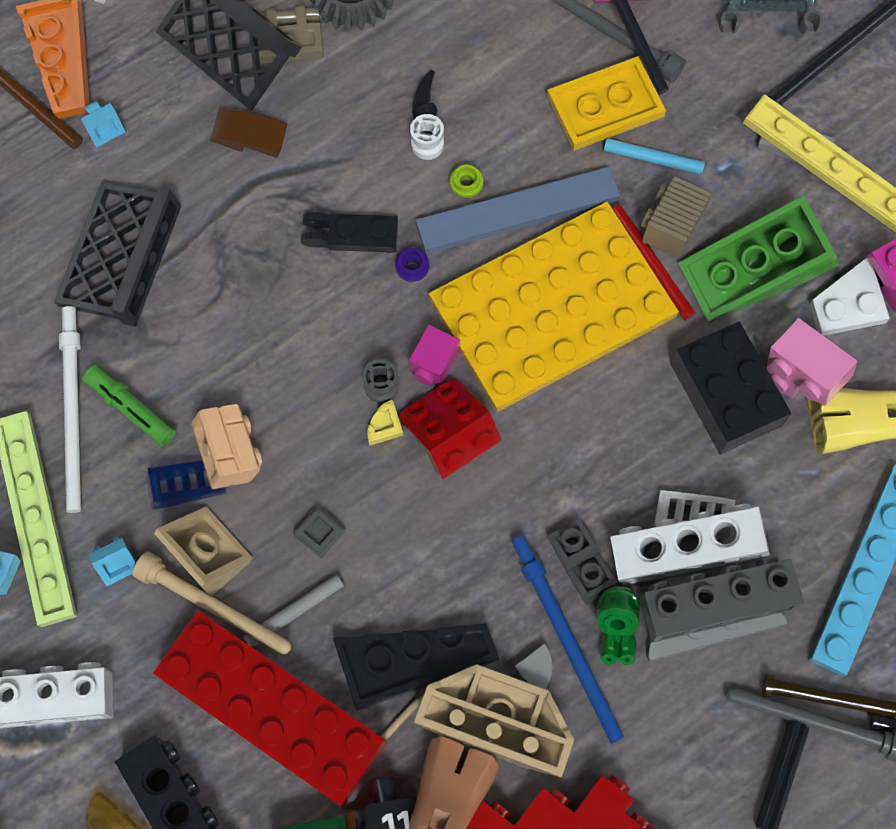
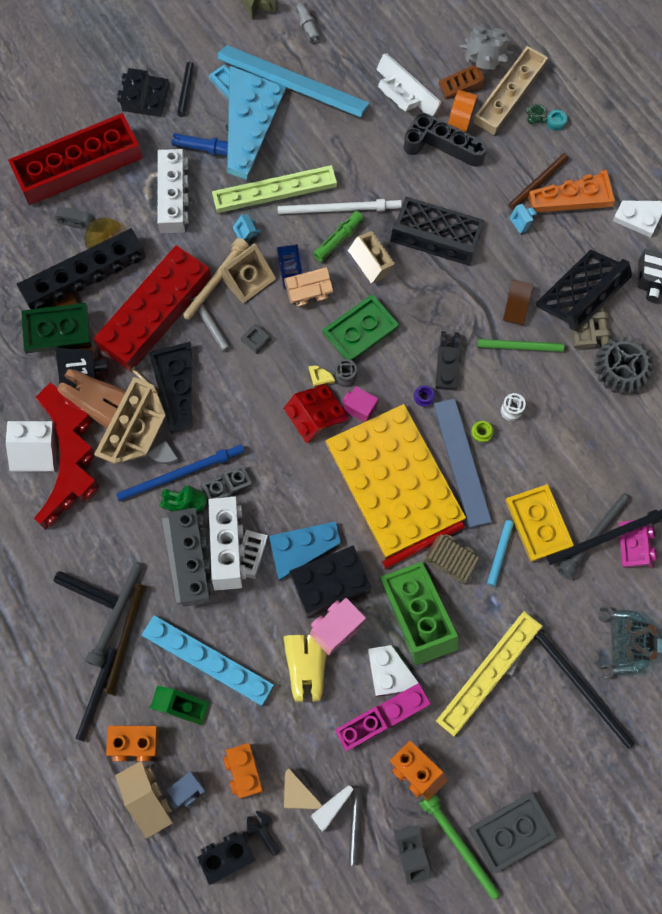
camera: 90 degrees right, 0 degrees up
black bar [412,70,437,119] -> none
none -> dark azure wing [269,521,341,581]
none -> green plate [322,294,399,361]
none -> tan brick [348,231,395,284]
none -> bright green bar [477,339,564,352]

